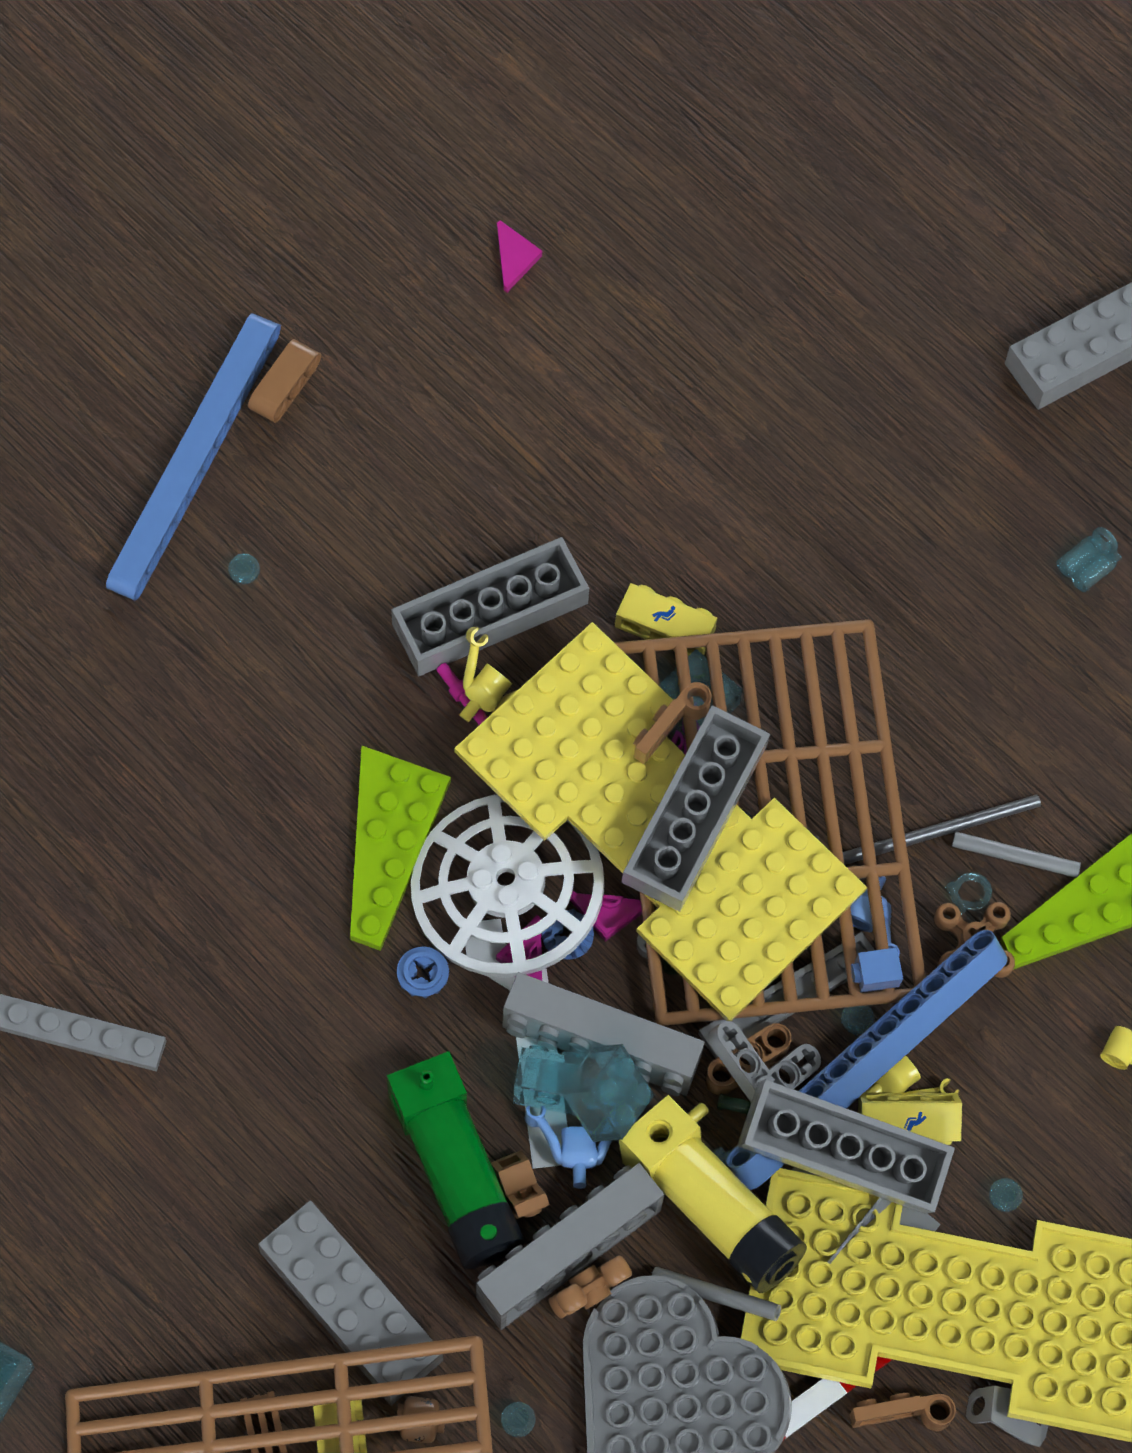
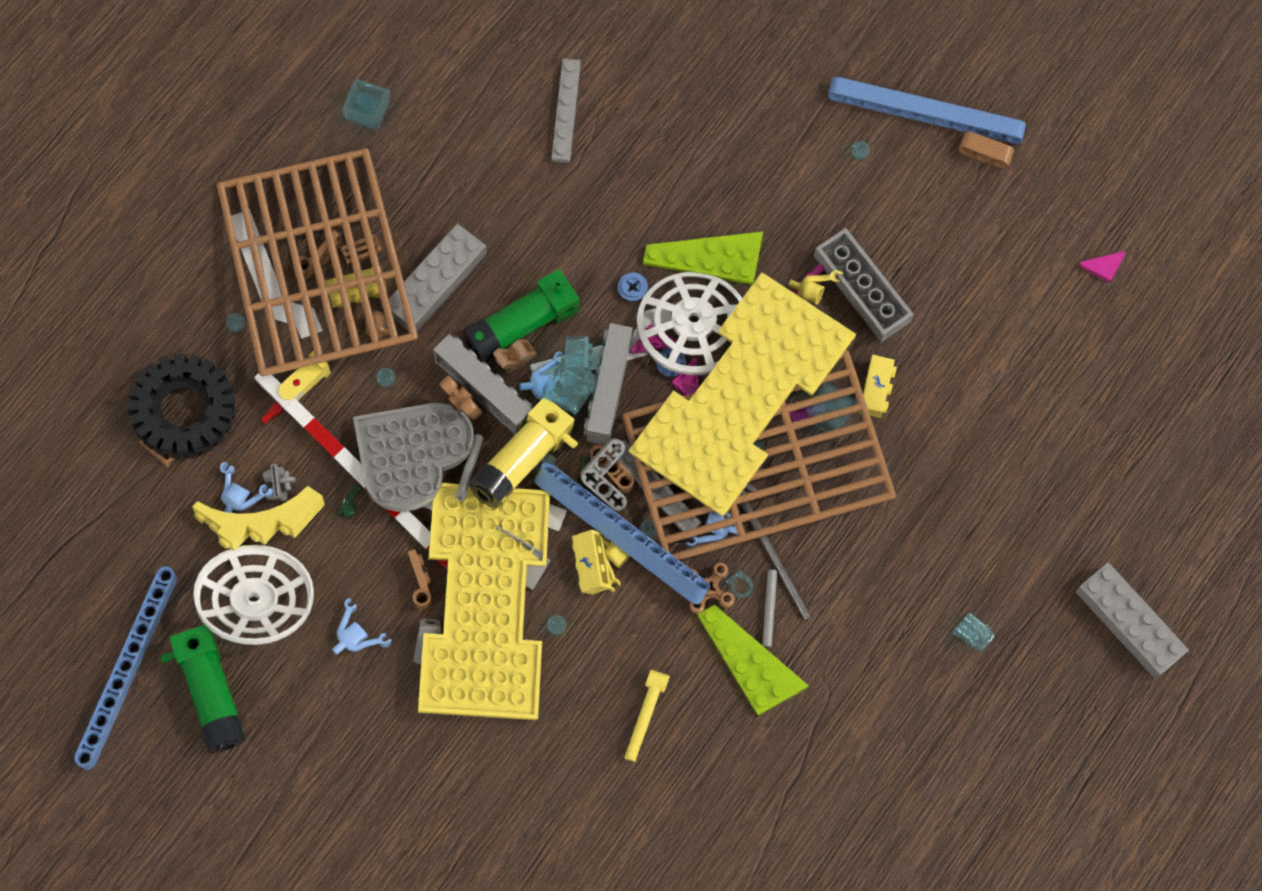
camera: 80 degrees right, 5 degrees up
light grey brick [621,705,770,912] -> none
medium nougat plate [633,682,712,765] -> none
light grey brick [737,1079,955,1214] -> none
medium blue brick [851,947,903,993] -> none

